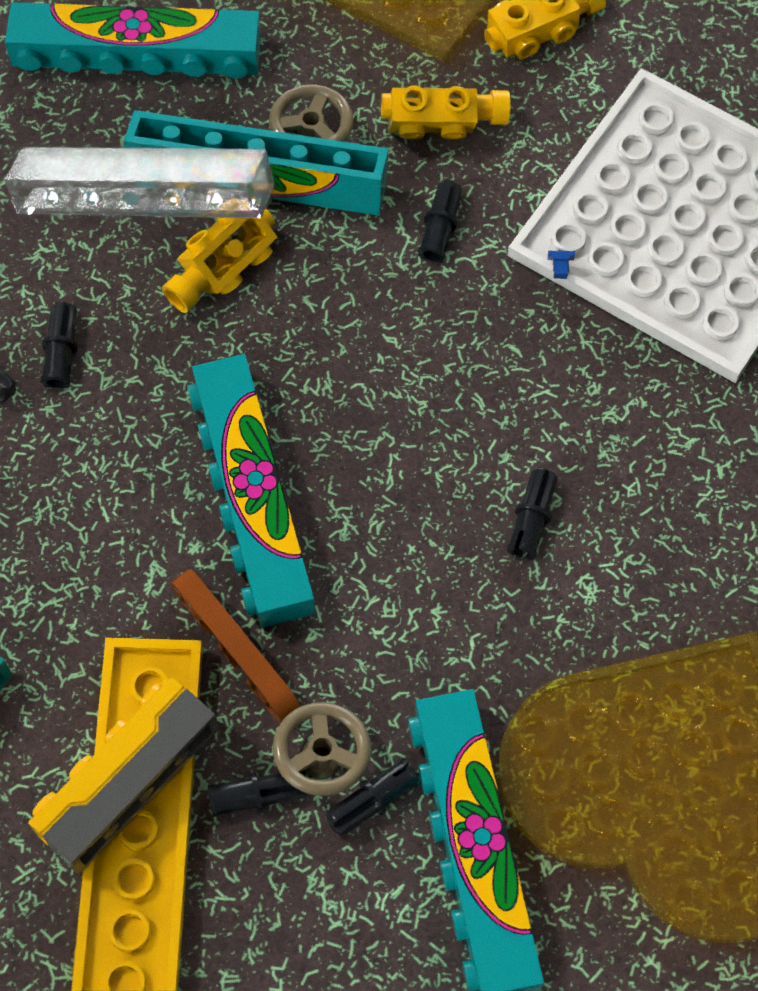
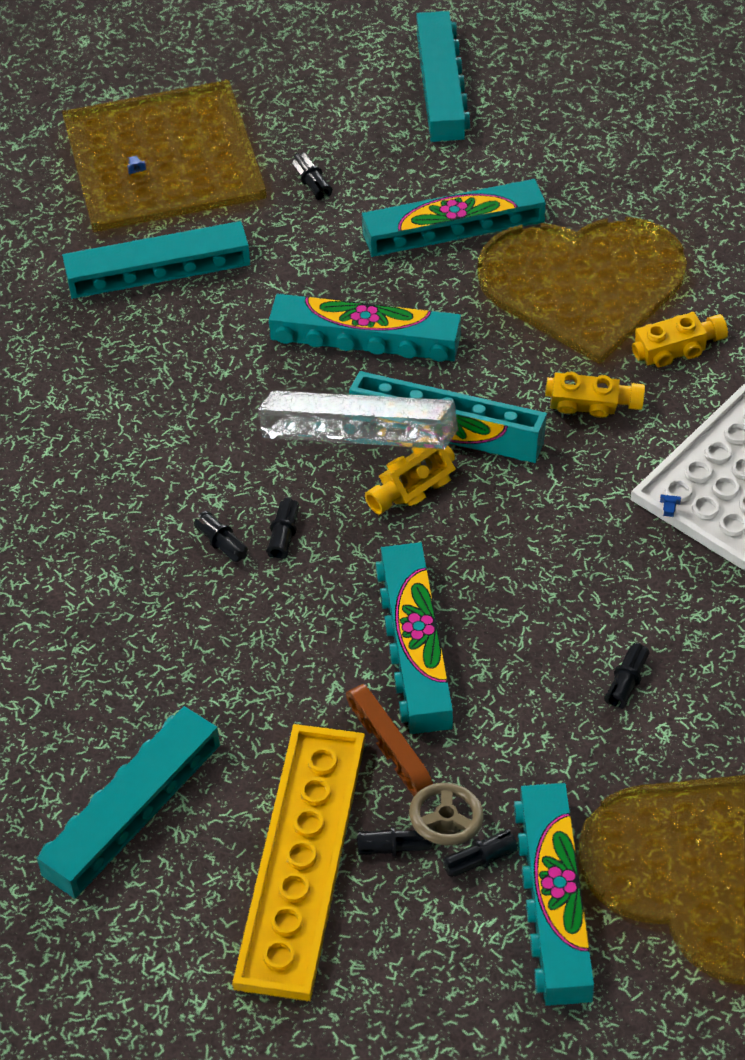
camera: 10 degrees right, 15 degrees down
dark grey piece [28,676,219,875] -> none
dark tan piece [269,84,353,142] -> none
black axle [418,180,463,263] -> none

